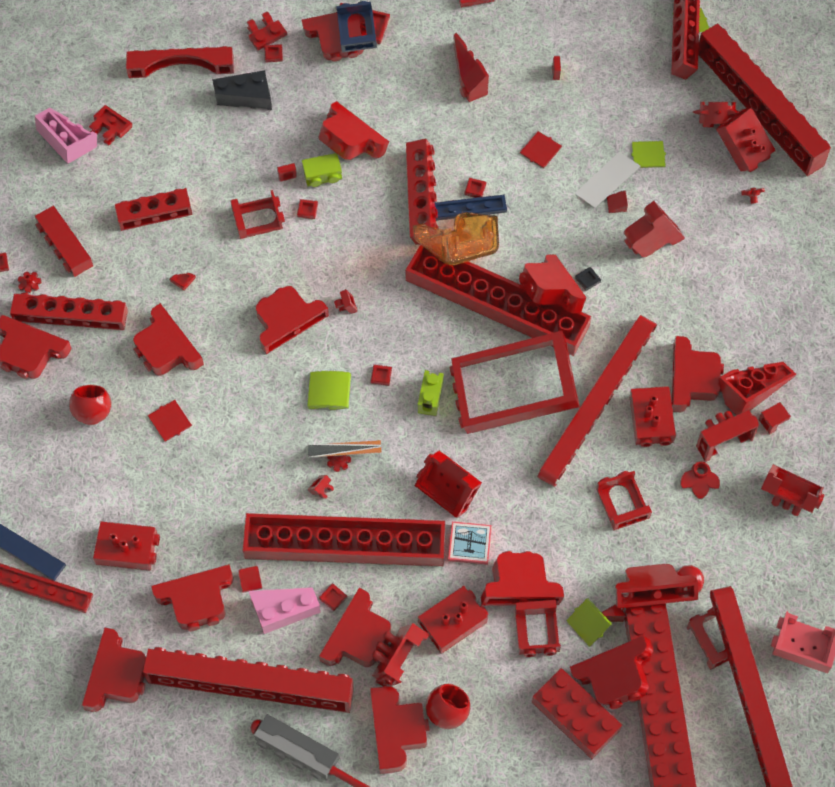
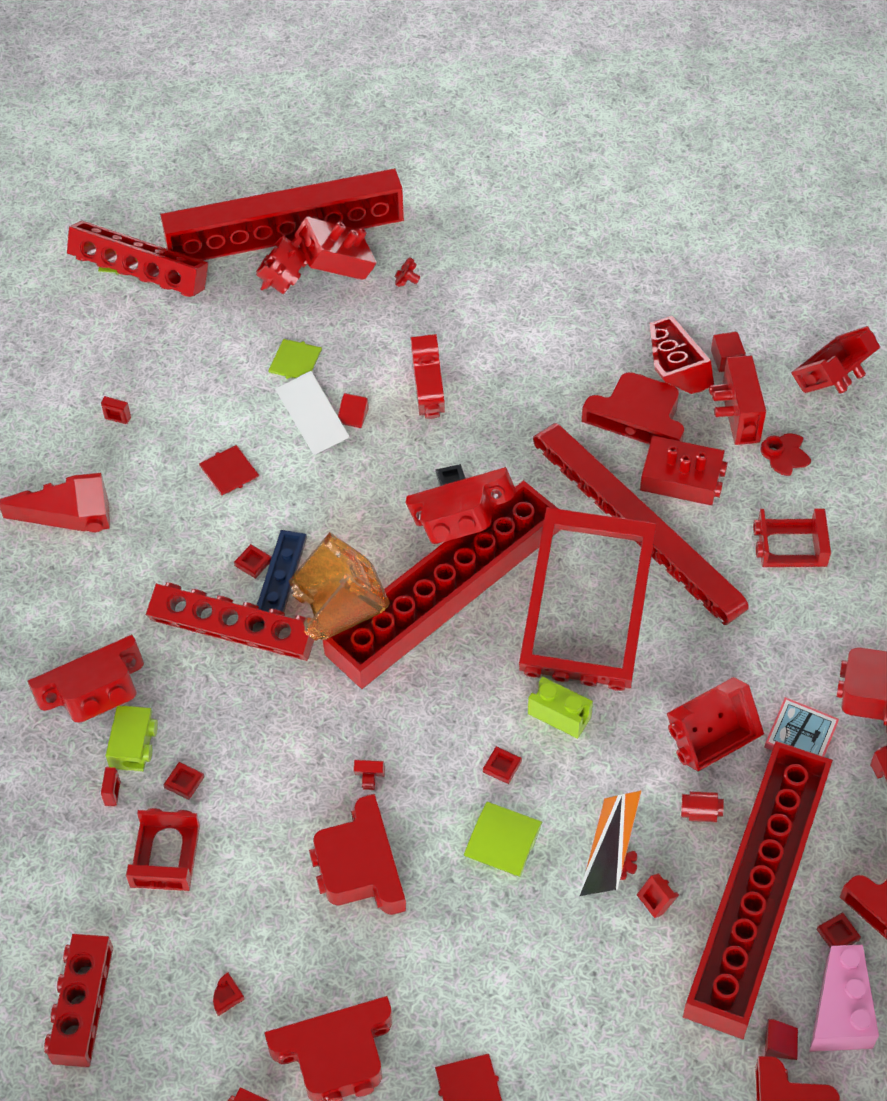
camera: 70 degrees left, 10 degrees down
none -> red brick [681,791,724,822]

